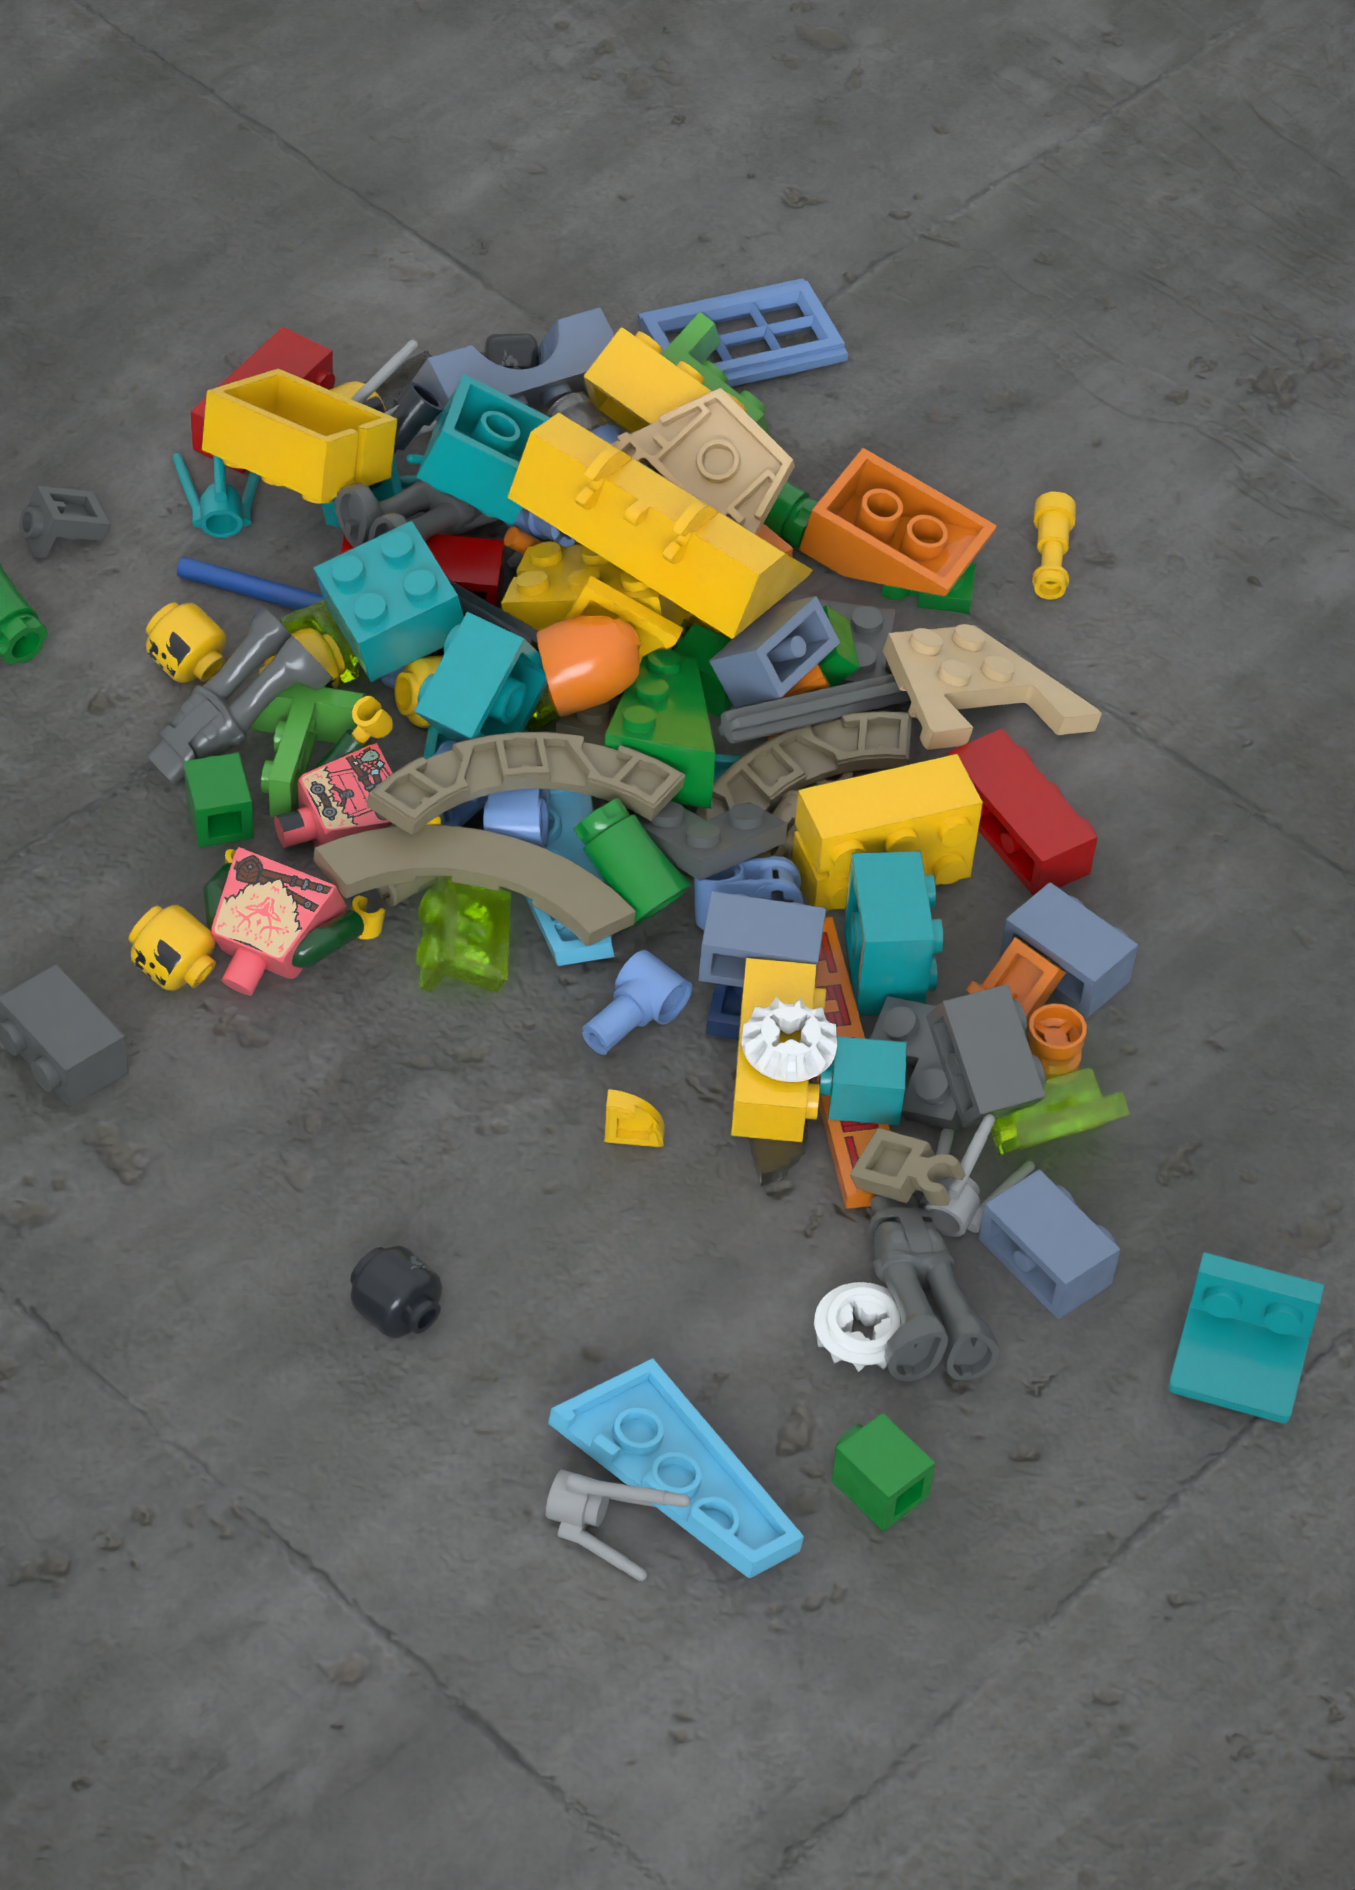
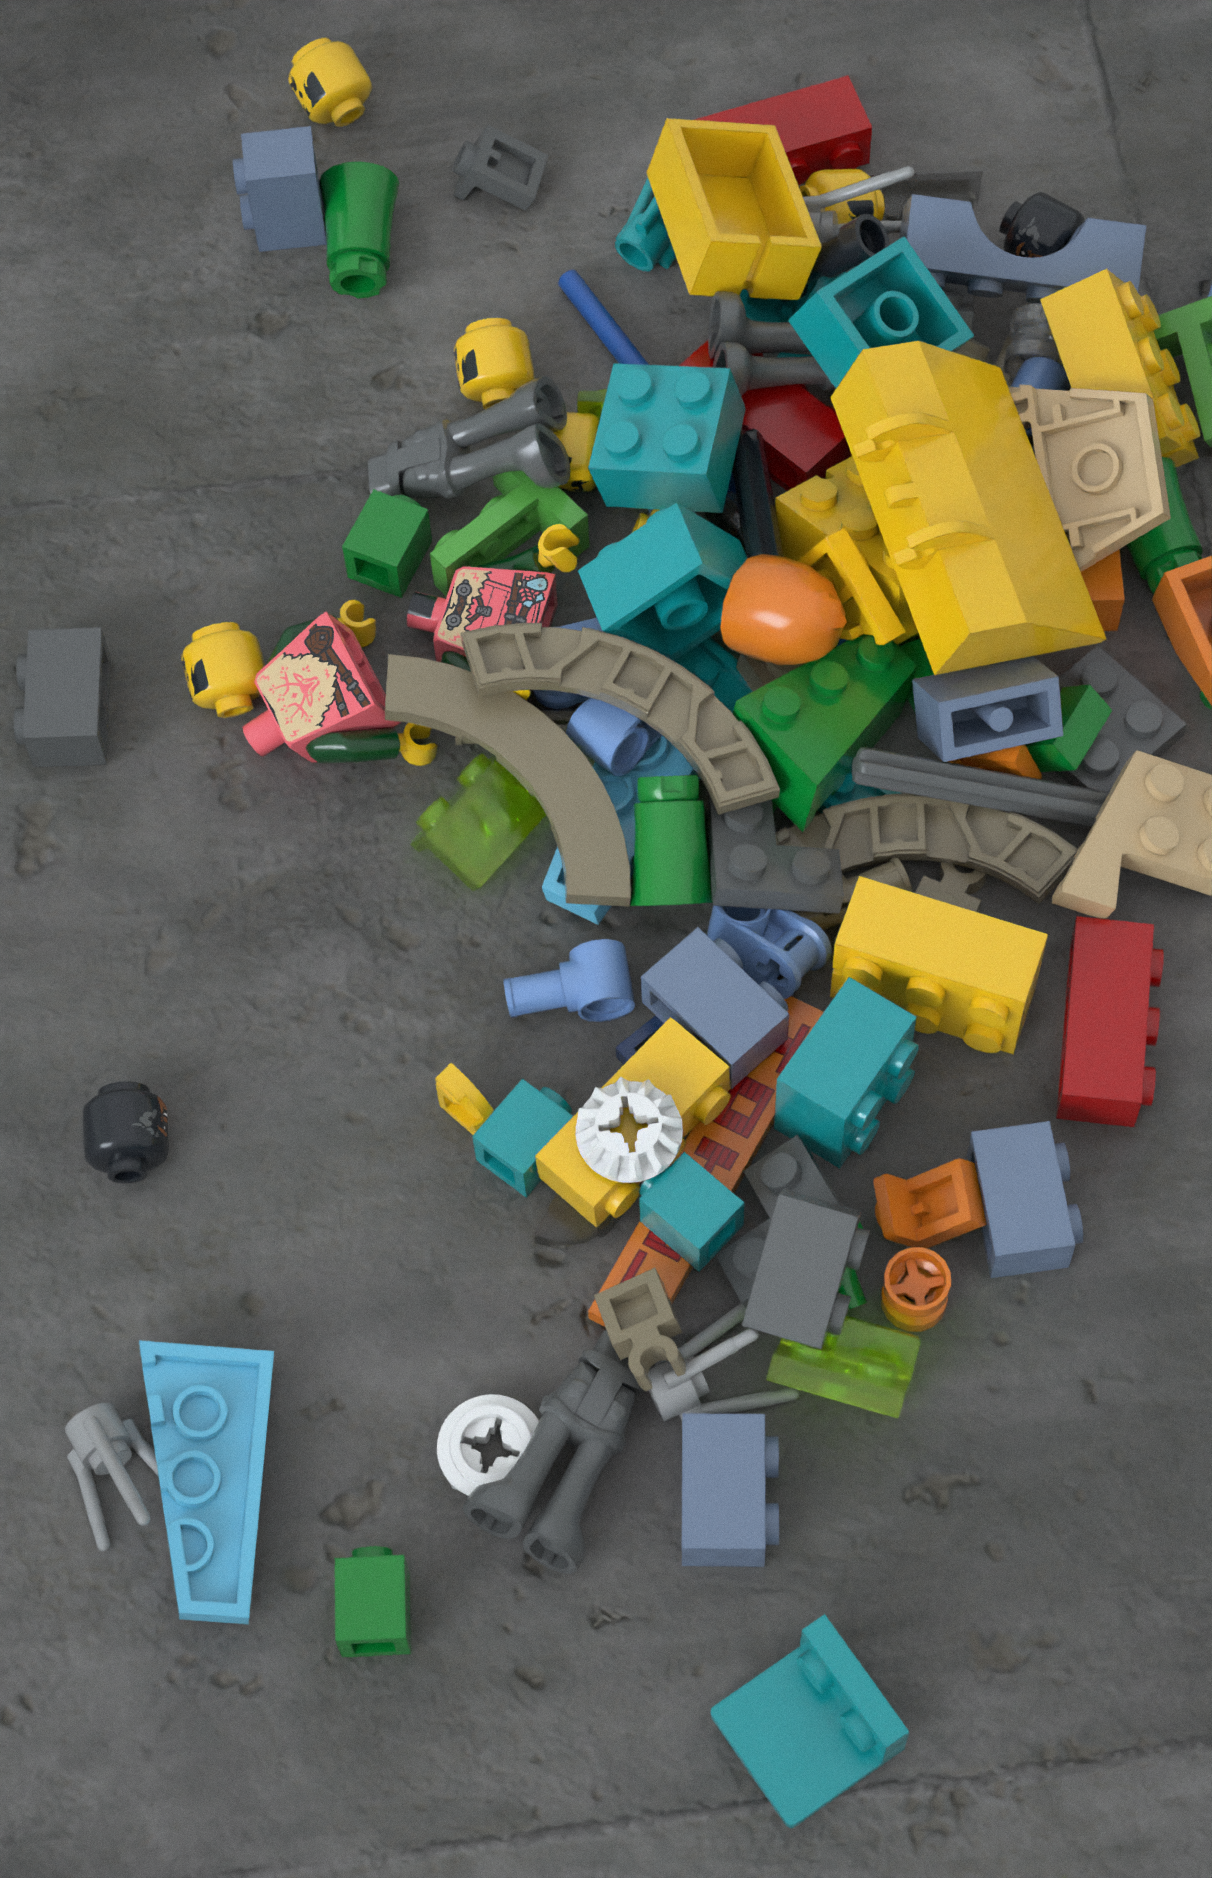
camera: 45 degrees right, 15 degrees up
none -> teal brick [472,1079,573,1198]

